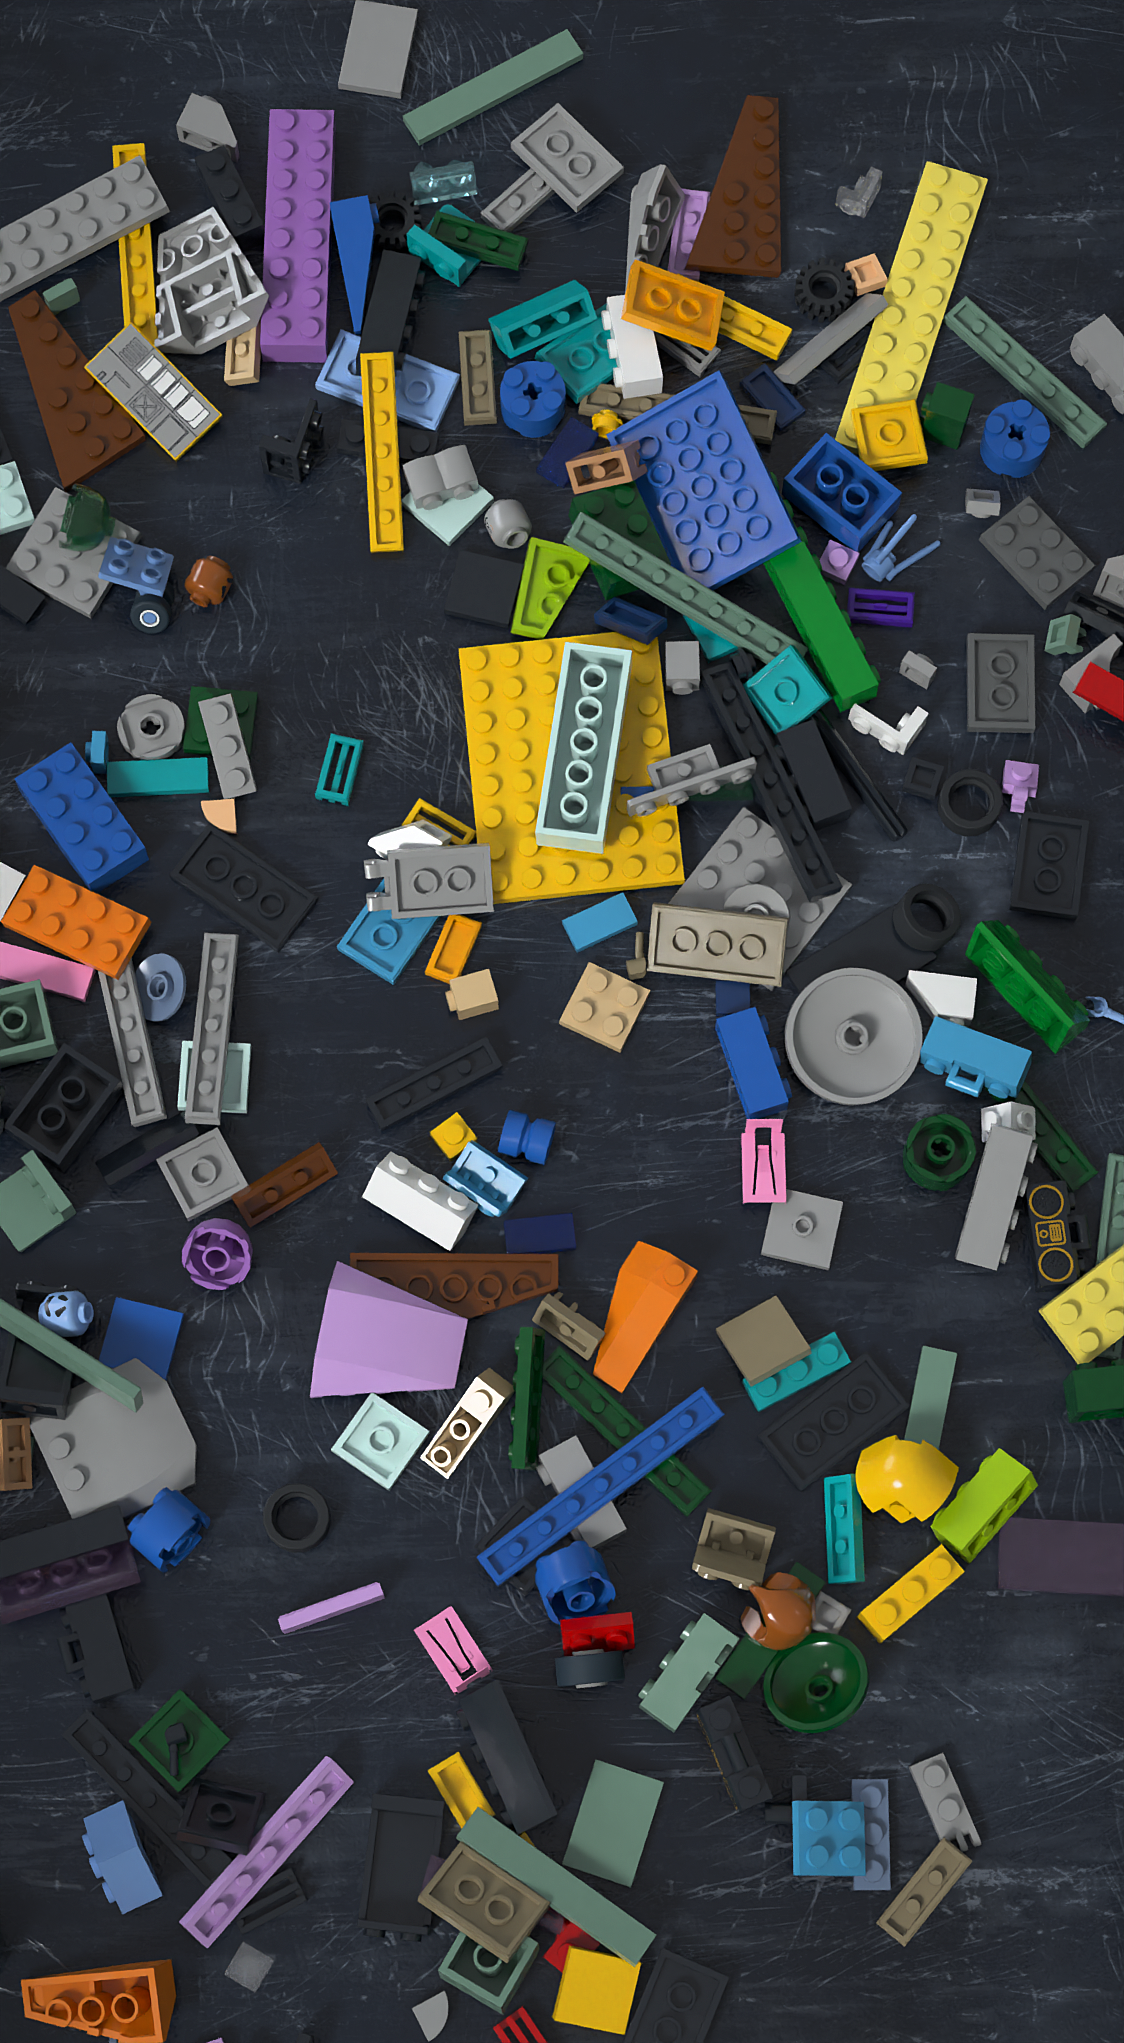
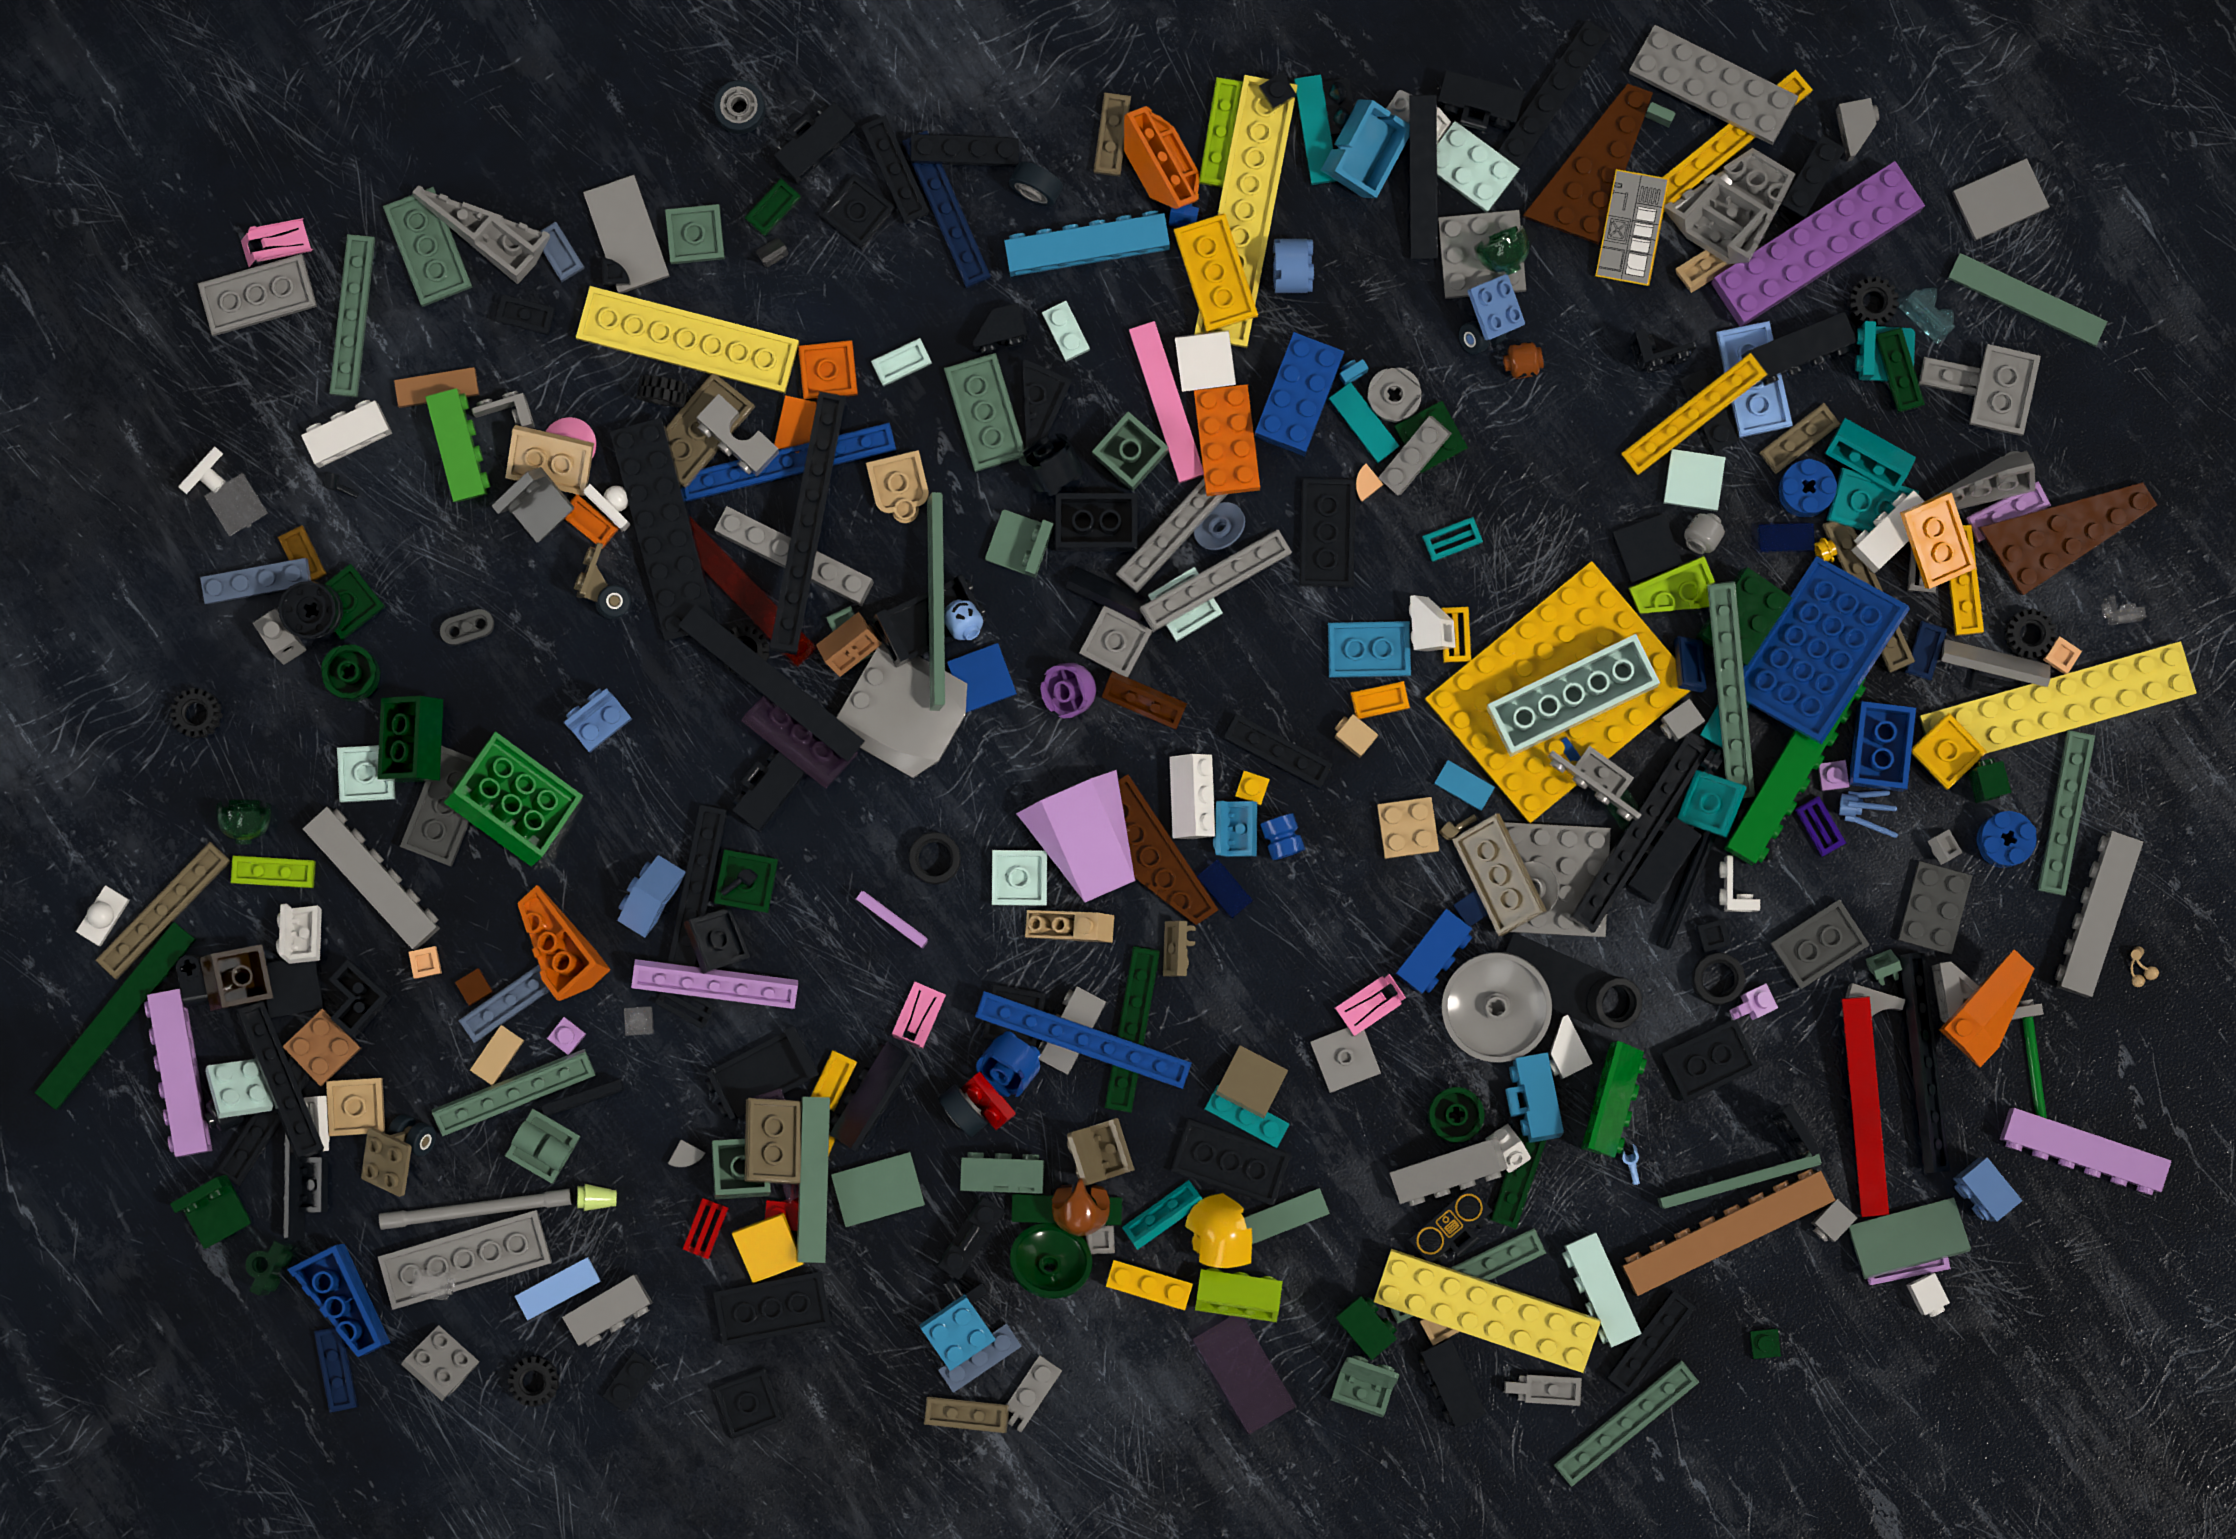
camera: 60 degrees right, 10 degrees up
blue brick [128,1487,210,1572] -> none
blue wedge [329,195,380,335] -> none
light grey tile [364,843,494,919] -> none
light grey brick [403,445,479,510] -> none
dark green plate [508,1327,545,1470] -> none
medium nougat brick [565,440,648,494] -> none
orange wedge [593,1241,698,1394] -> none
light grey plate [899,650,937,690] -> none

